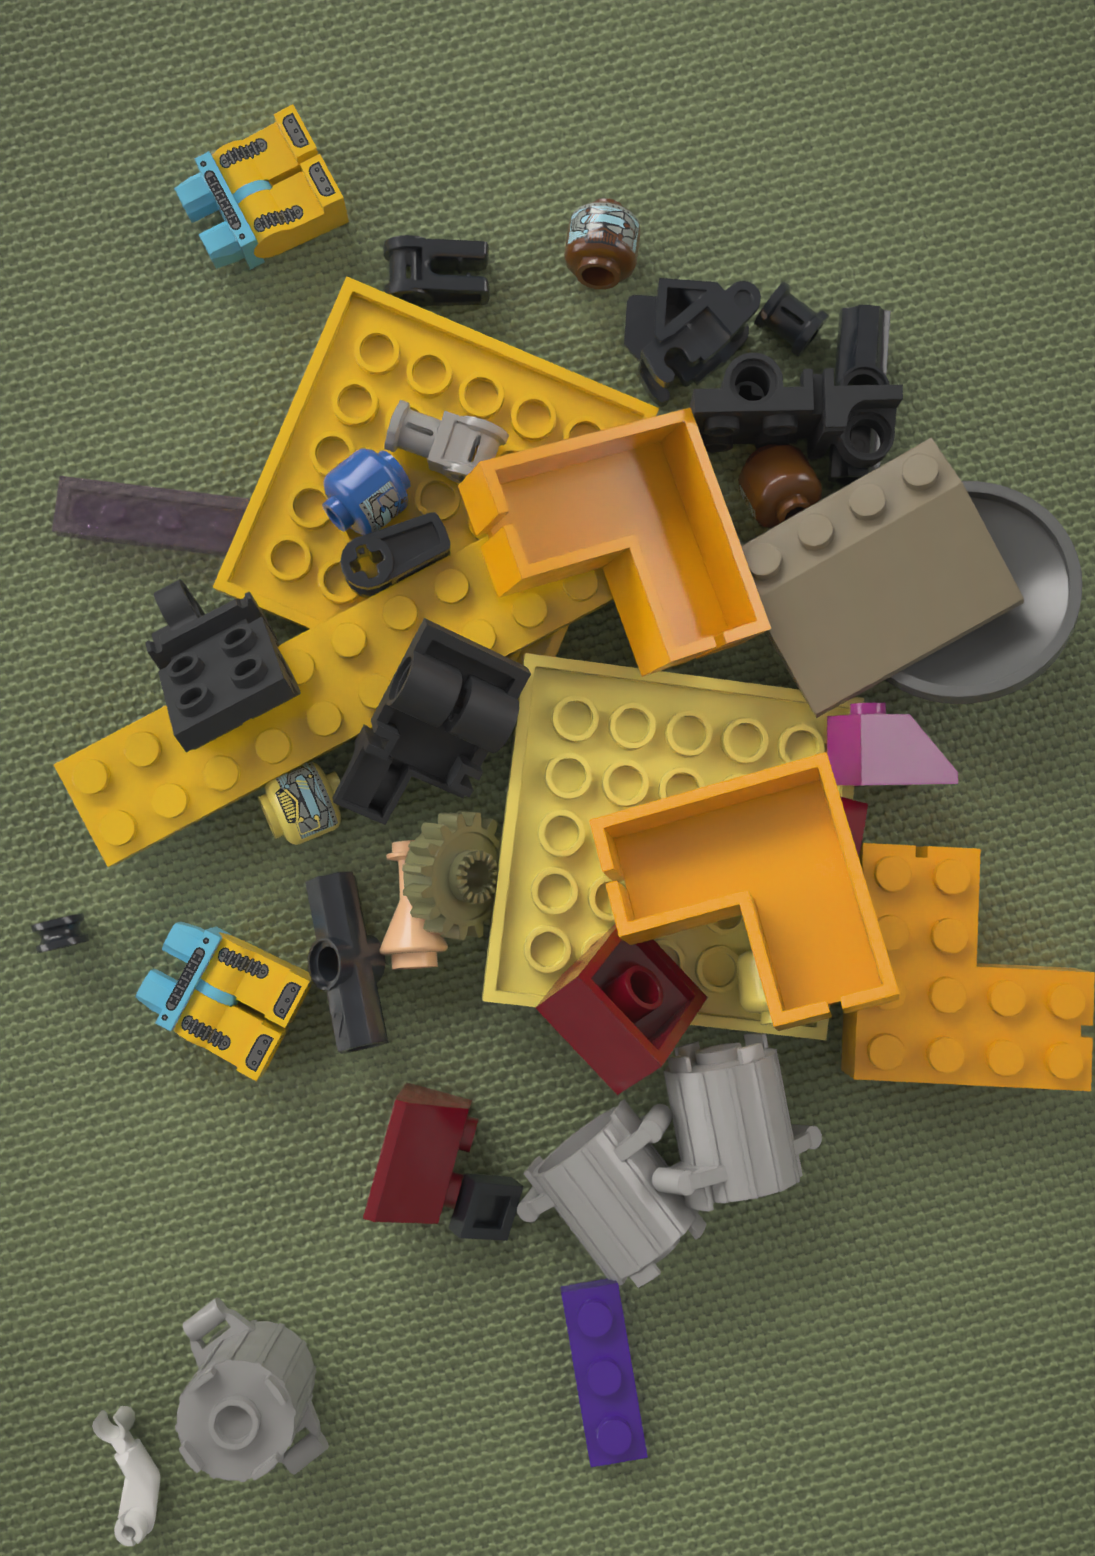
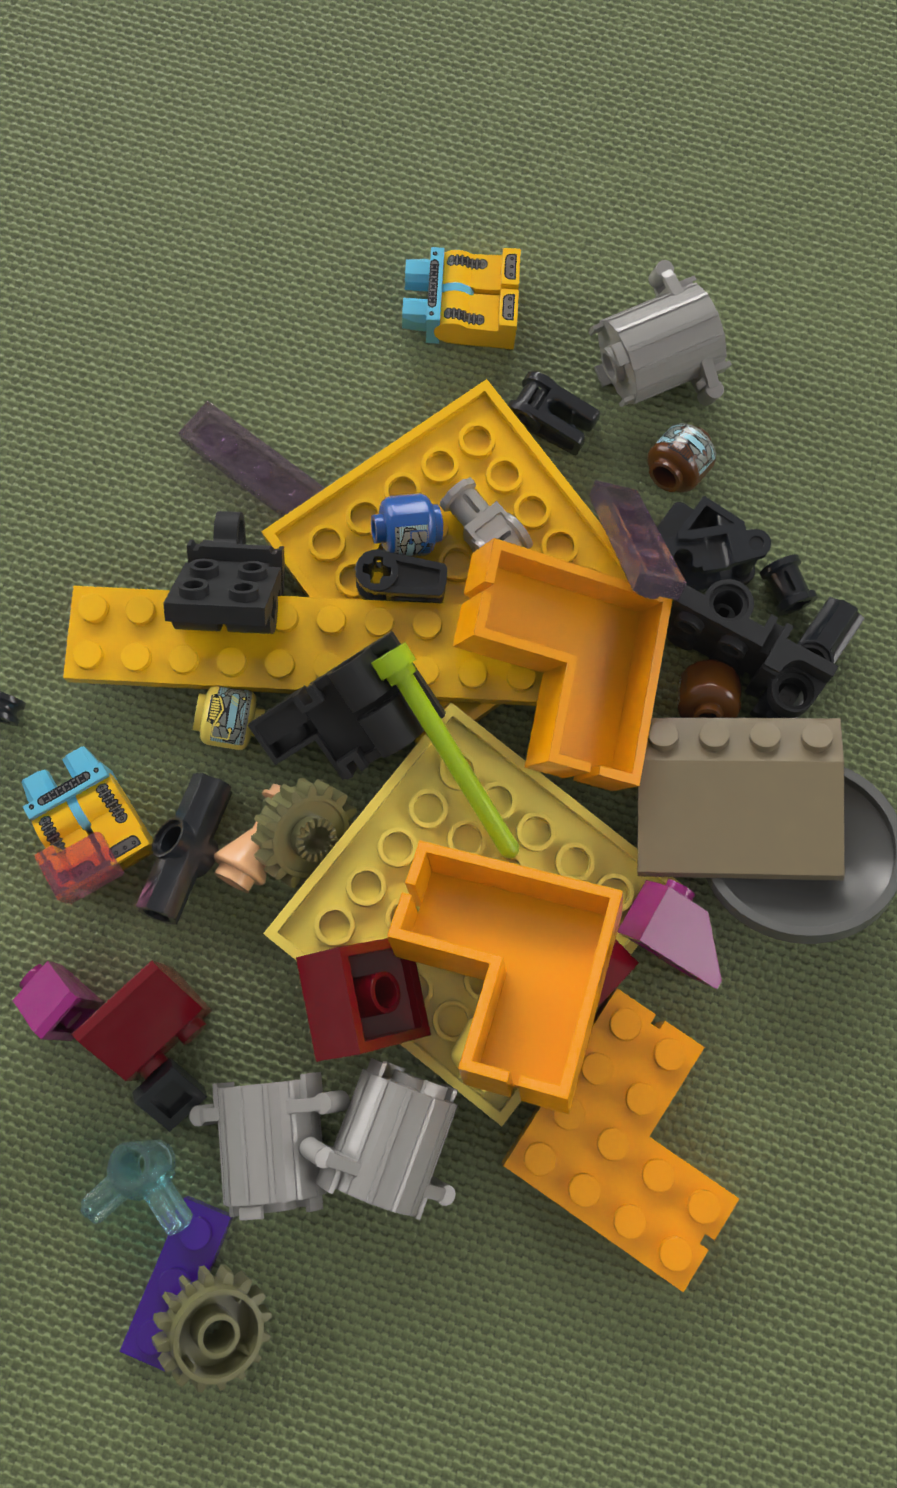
camera: 30 degrees right, 10 degrees down
none -> magenta slope [12,961,105,1041]
none -> clear pink panel [34,832,124,904]
none -> clear light blue axle [80,1139,193,1236]
none -> olive gear [151,1264,272,1393]
none -> lime piece [371,642,519,859]
none -> light grey container [589,260,732,407]
none -> plate [589,480,687,601]

